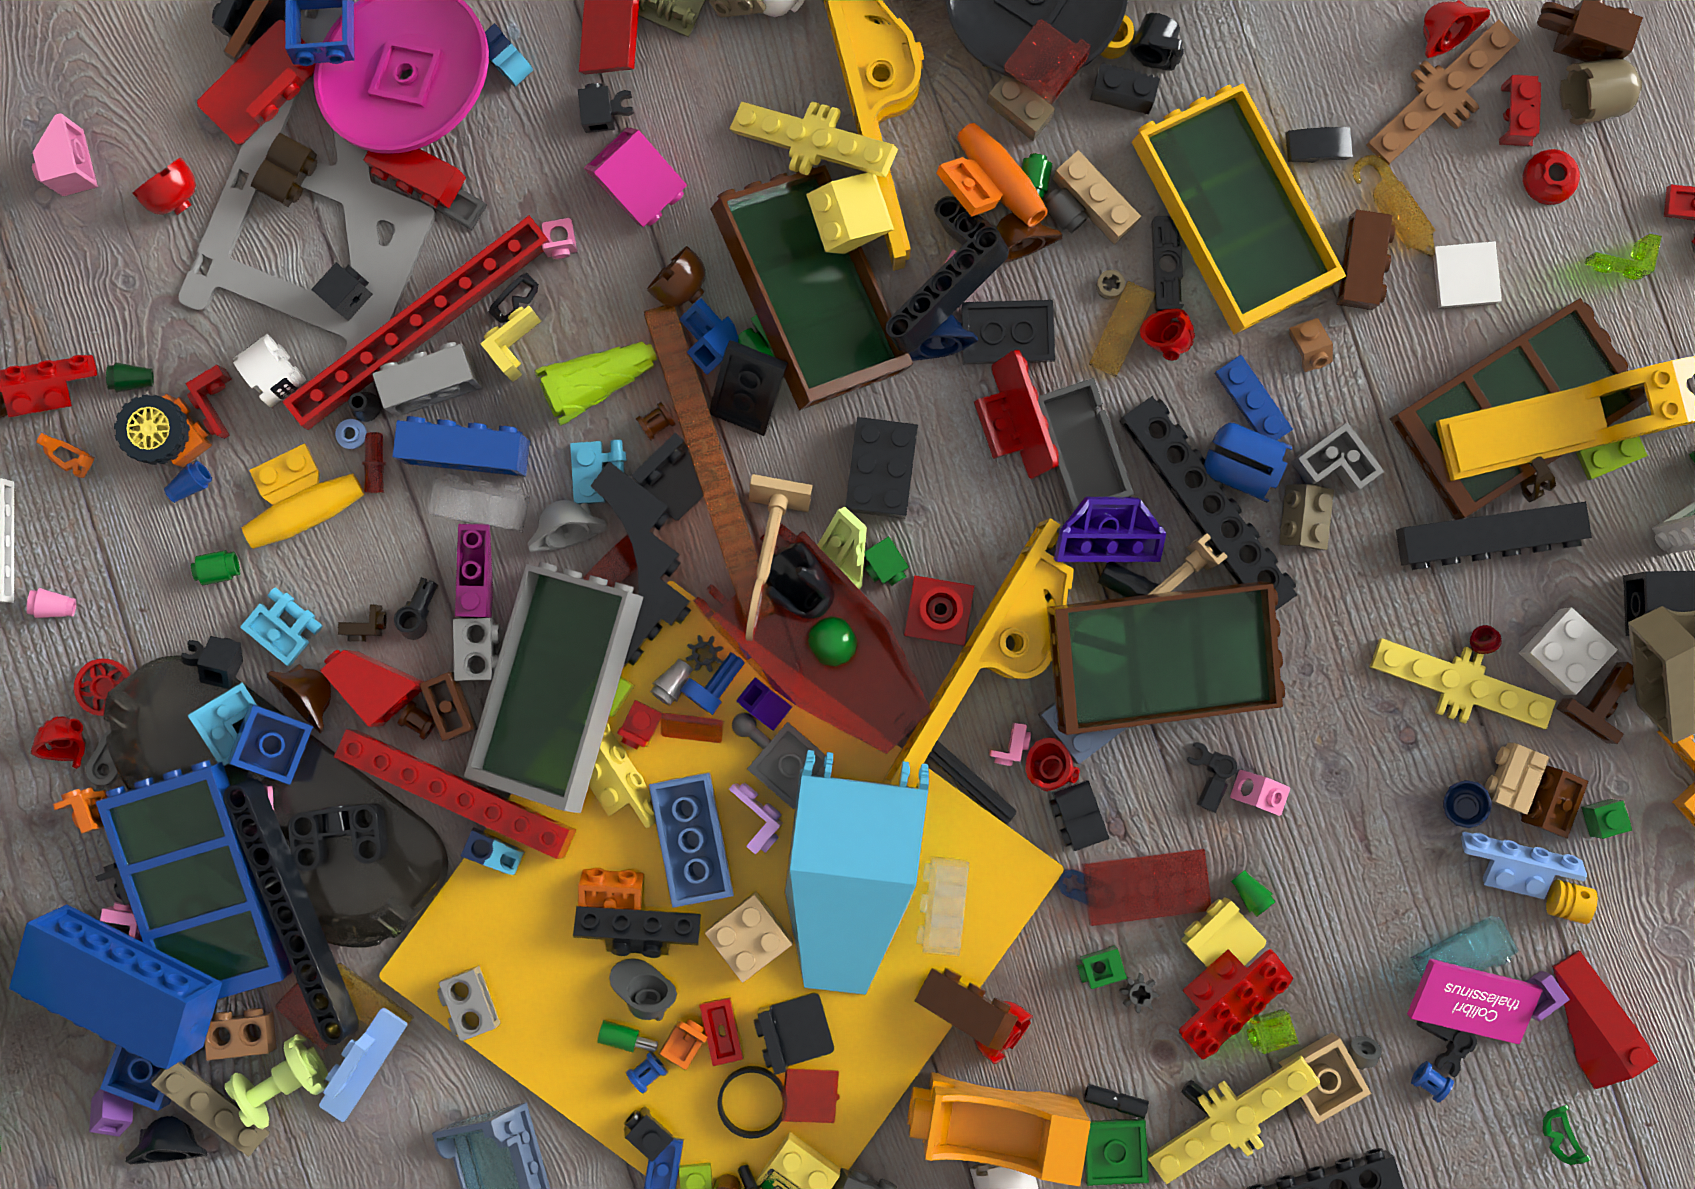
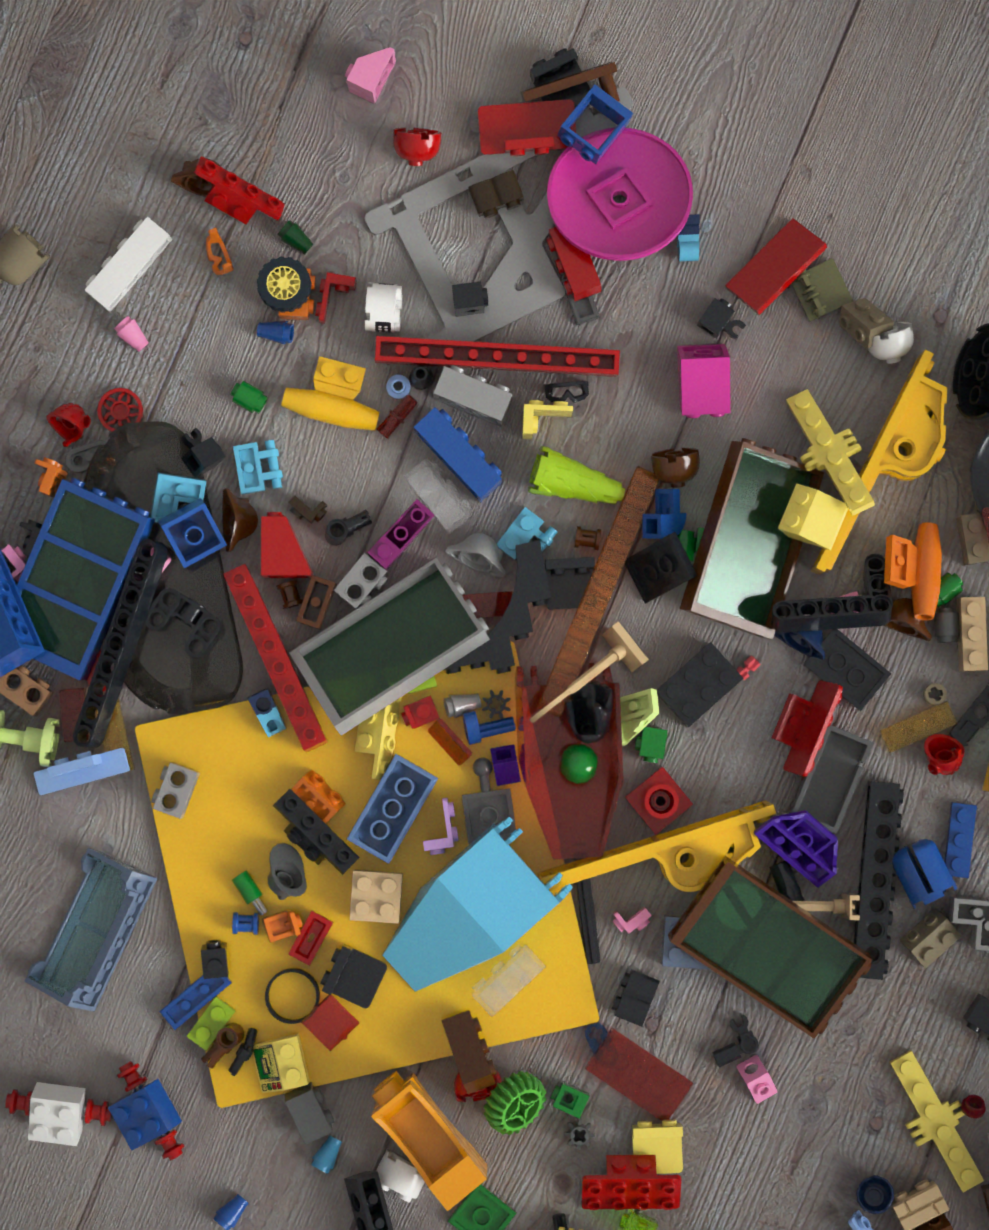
camera: 40 degrees right, 0 degrees up
bright pink bracket [542,218,578,259] -> none
red helmet [1025,738,1080,792] -> none
black piece [1084,1083,1149,1119] -> none
green cone [1231,870,1276,917] -> none
none -> bright green gear [483,1071,546,1136]
none -> coral piece [736,655,761,680]

